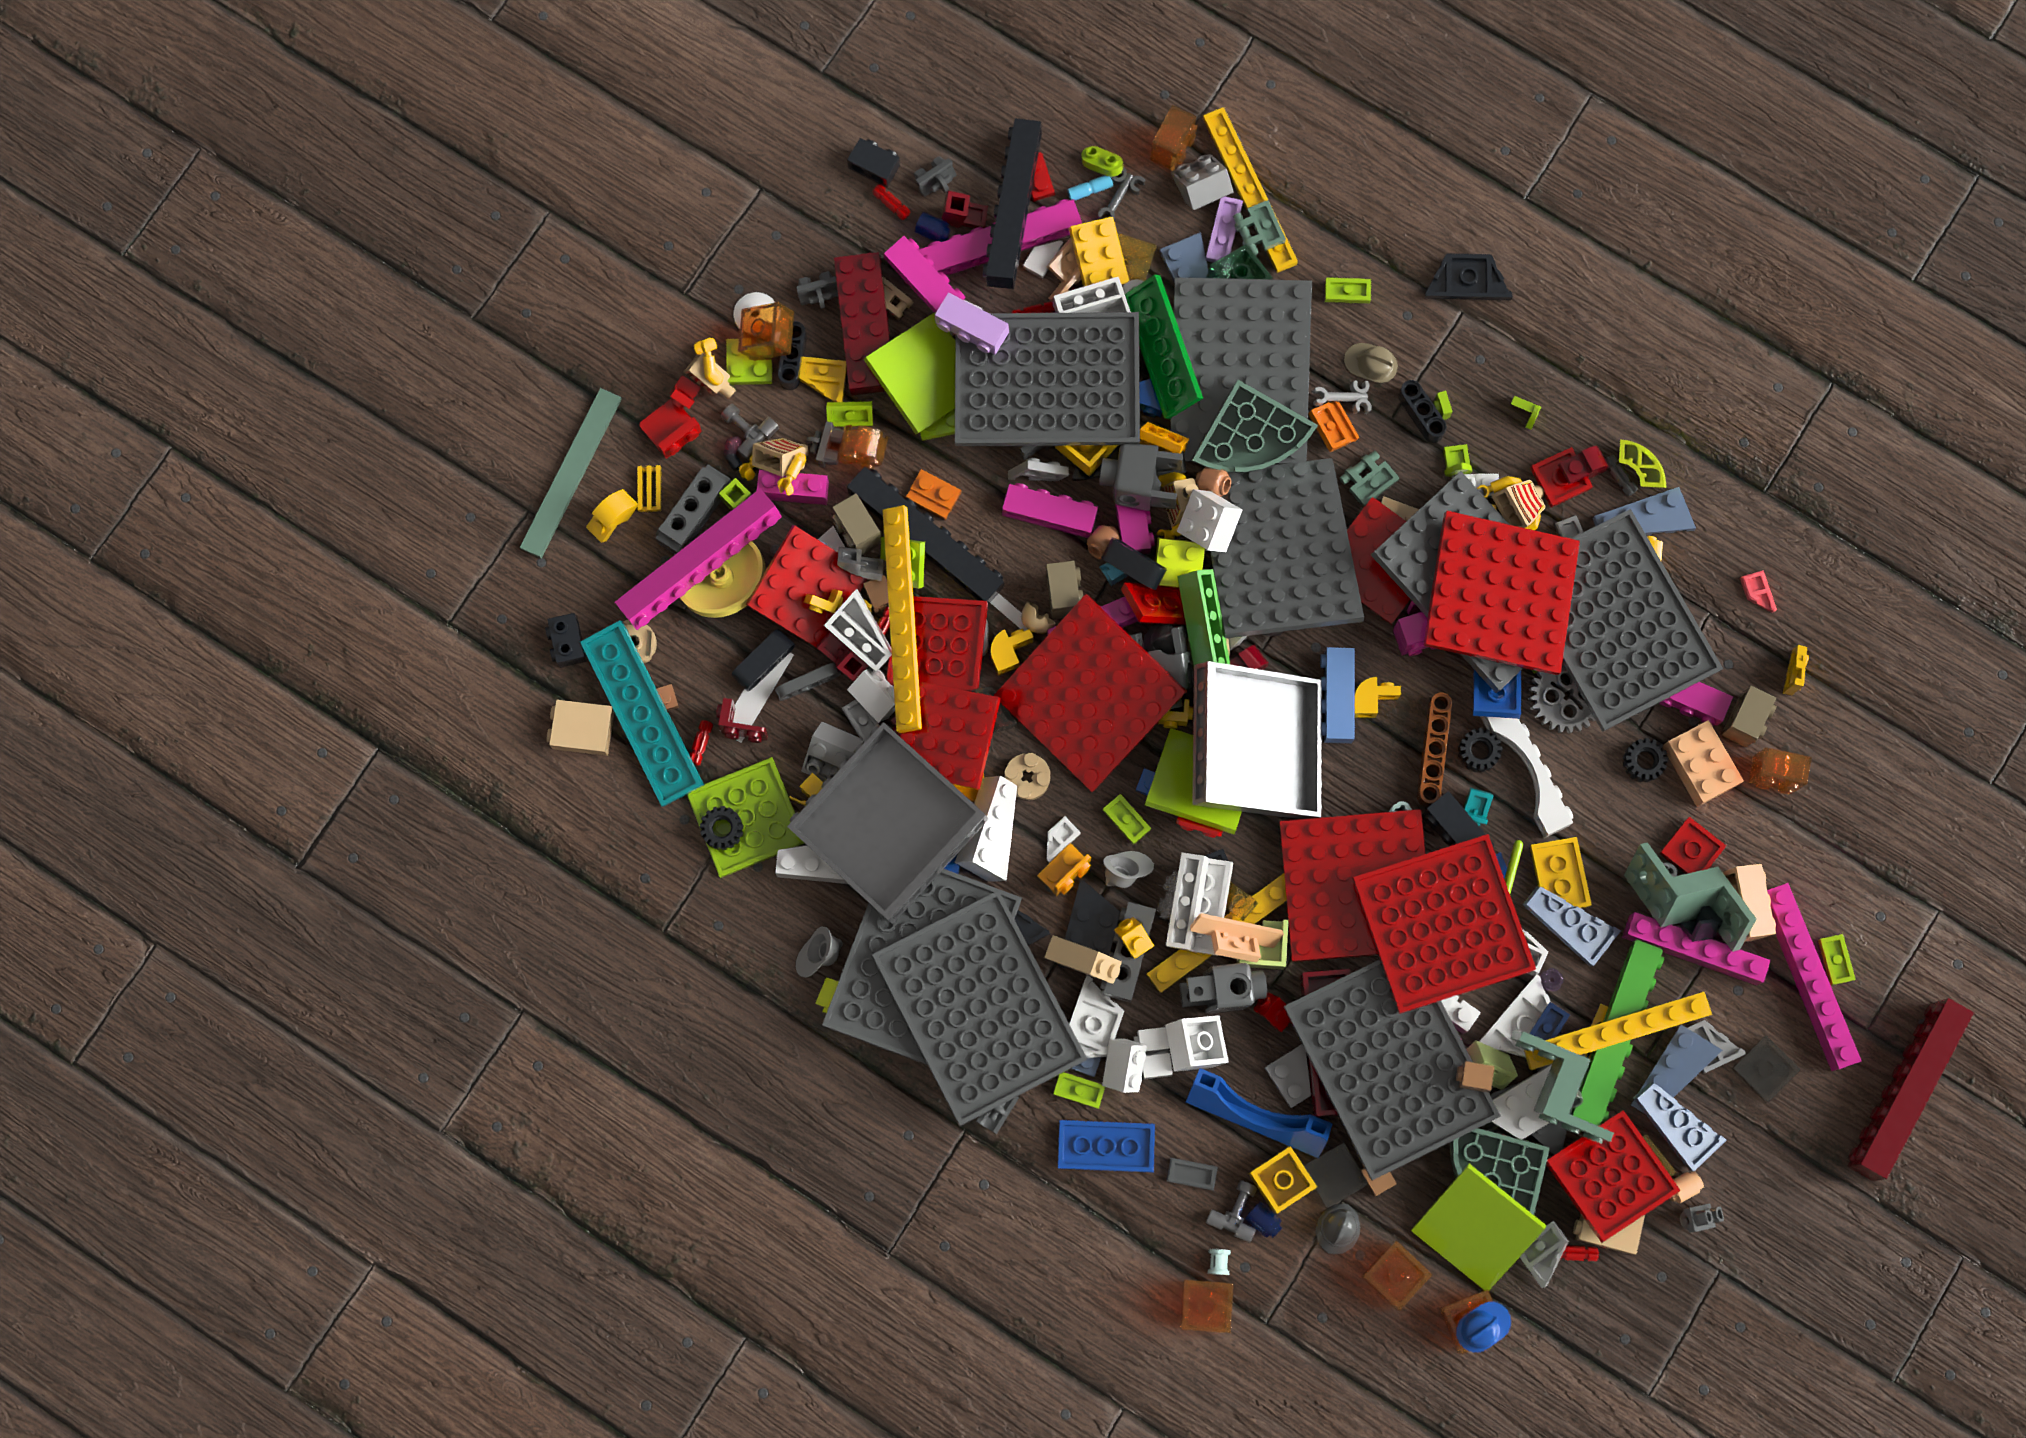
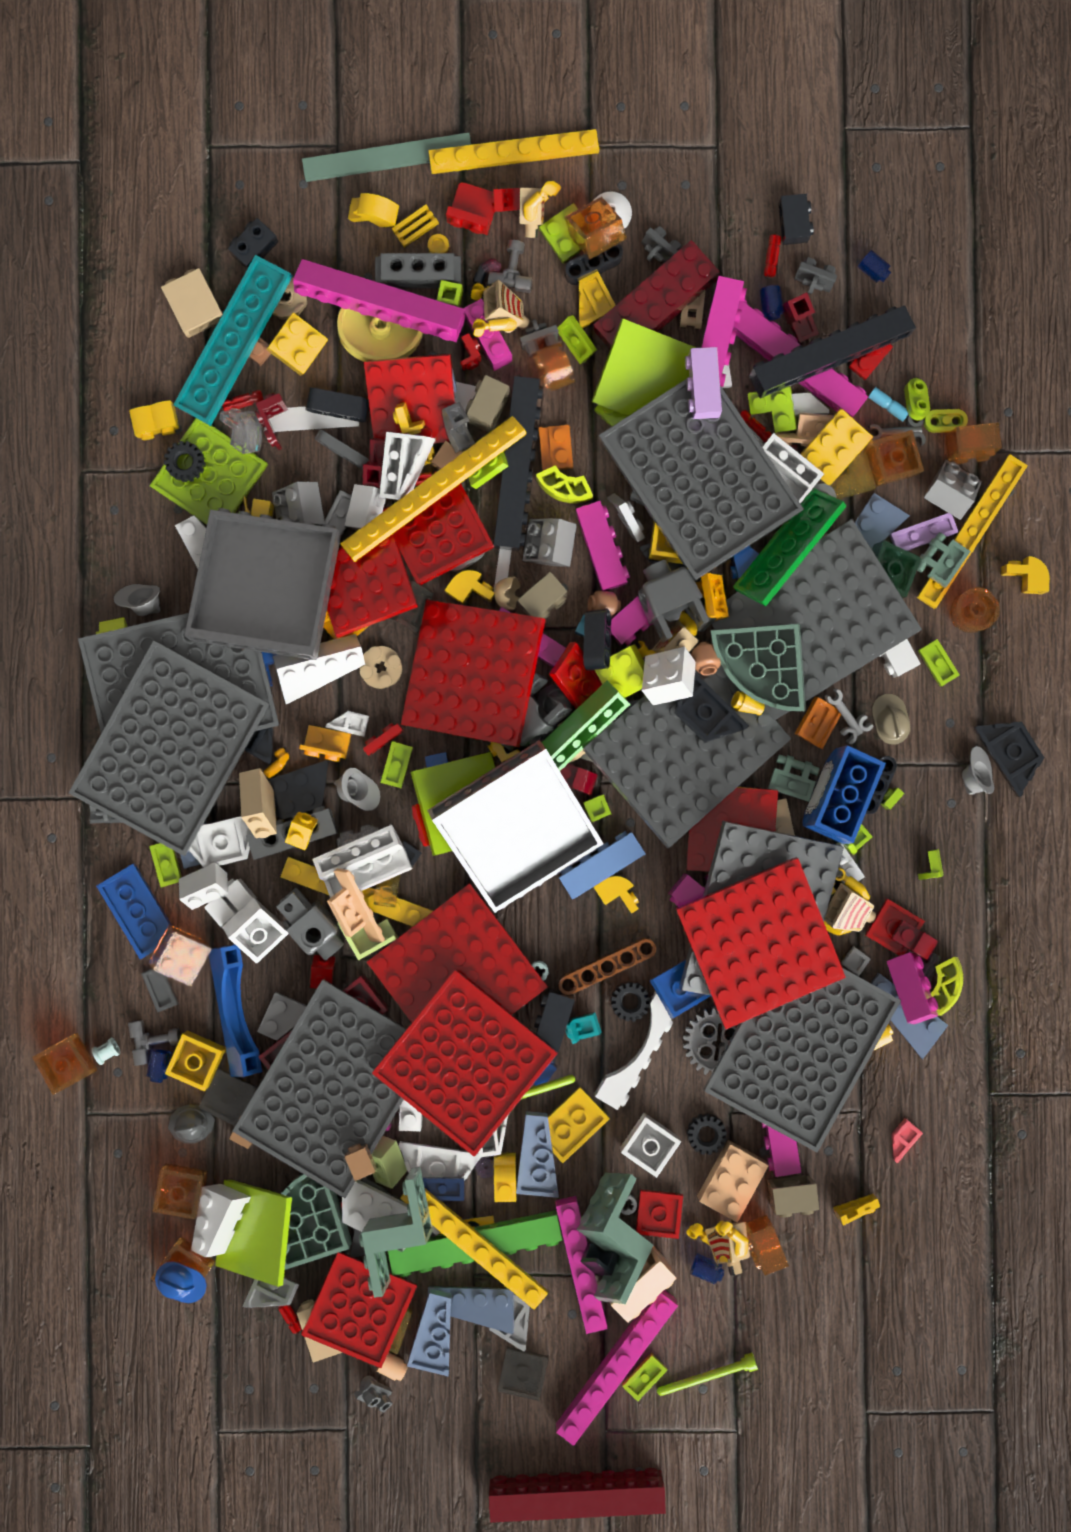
camera: 55 degrees right, 10 degrees up
none -> yellow brick [129,400,180,440]
none -> clear orange brick [148,925,212,987]
none -> white wedge [191,1184,251,1257]
none -> clear brick [219,408,262,454]
none -> light orange arm [264,748,289,778]
none -> yellow brick [266,313,328,376]
none -> red plate [363,723,404,756]
none -> yellow plate [428,129,599,174]
none -> yellow tile [428,234,449,253]
none -> red bracket [460,333,481,371]
none -> yellow brick [494,1153,516,1202]
none -> light grey slope [523,519,577,567]
none -> neon yellow brick [536,466,593,504]
none -> lime plate [584,795,611,822]
none -> white brick [620,1113,681,1178]
none -> lime piece [657,1352,758,1396]
none -> black wing [674,673,749,743]
none -> torso [686,1220,750,1276]
none -> clear blue brick [690,1254,725,1285]
none -> yellow cone [731,691,765,716]
none -> lime plate [748,386,797,433]
none -> blue brick [803,745,886,844]
none -> clear blue brick [858,250,891,283]
none -> clear orange brick [865,430,924,487]
none -> white piece [879,639,920,678]
none -> dark pink brick [886,952,938,1024]
none -> lime plate [923,409,968,433]
none -> clear orange brick [950,587,1000,633]
none -> light grey piece [962,746,994,794]
none -> yellow brick [1001,556,1050,594]

